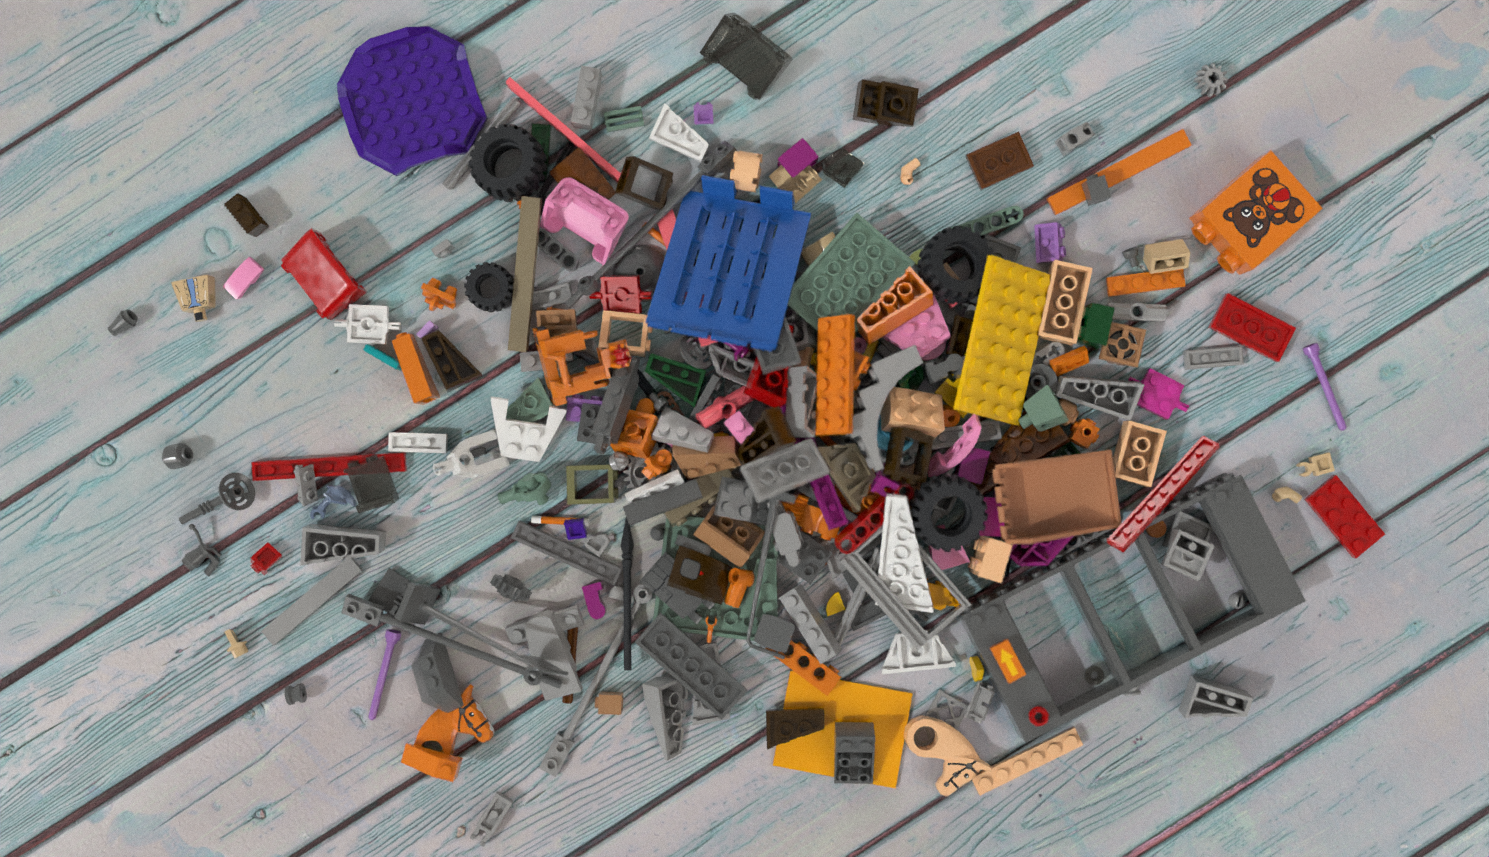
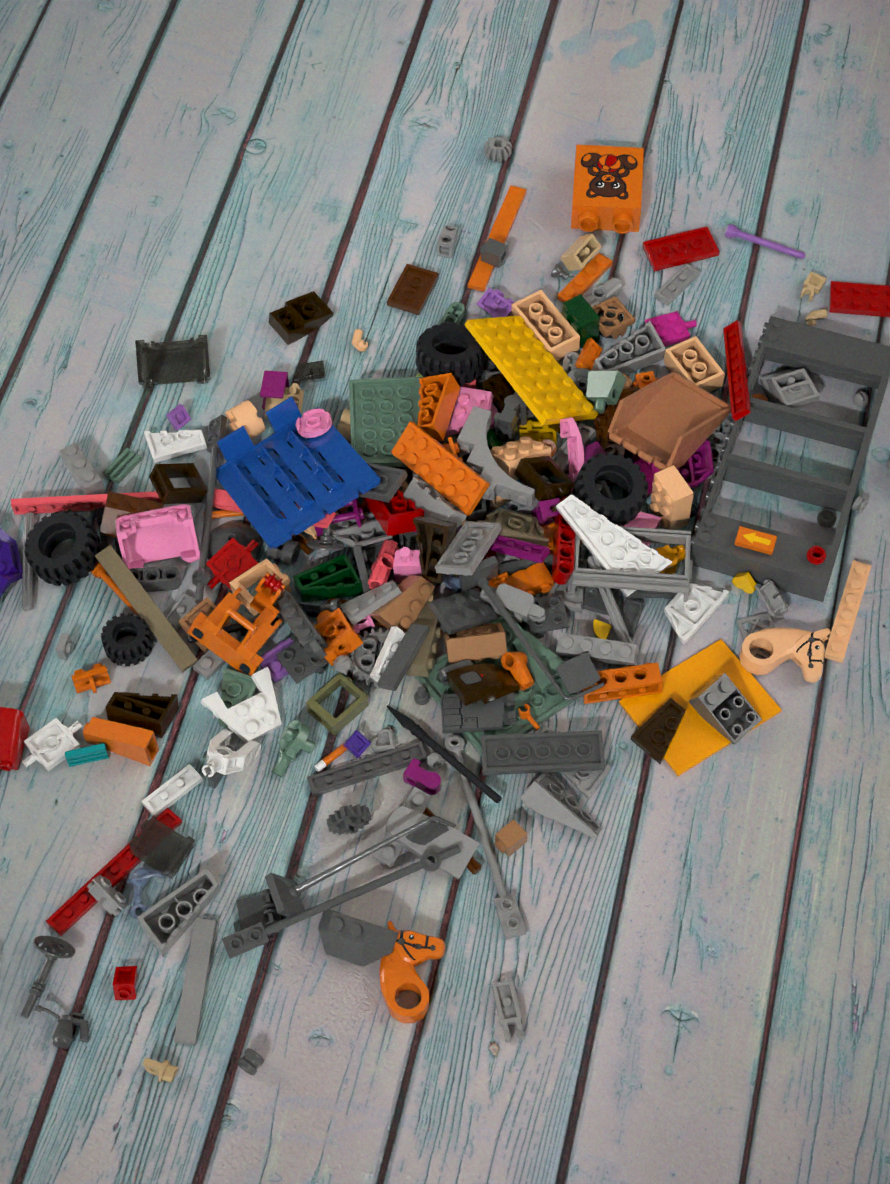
camera: 45 degrees left, 30 degrees down
medium lavender piece [368,629,402,720] -> none
orange slope [401,743,463,782] -> none
lavender tile [416,320,438,338] -> none
orange hips [641,449,672,480] -> none
none -> bright pink tile [295,408,333,438]

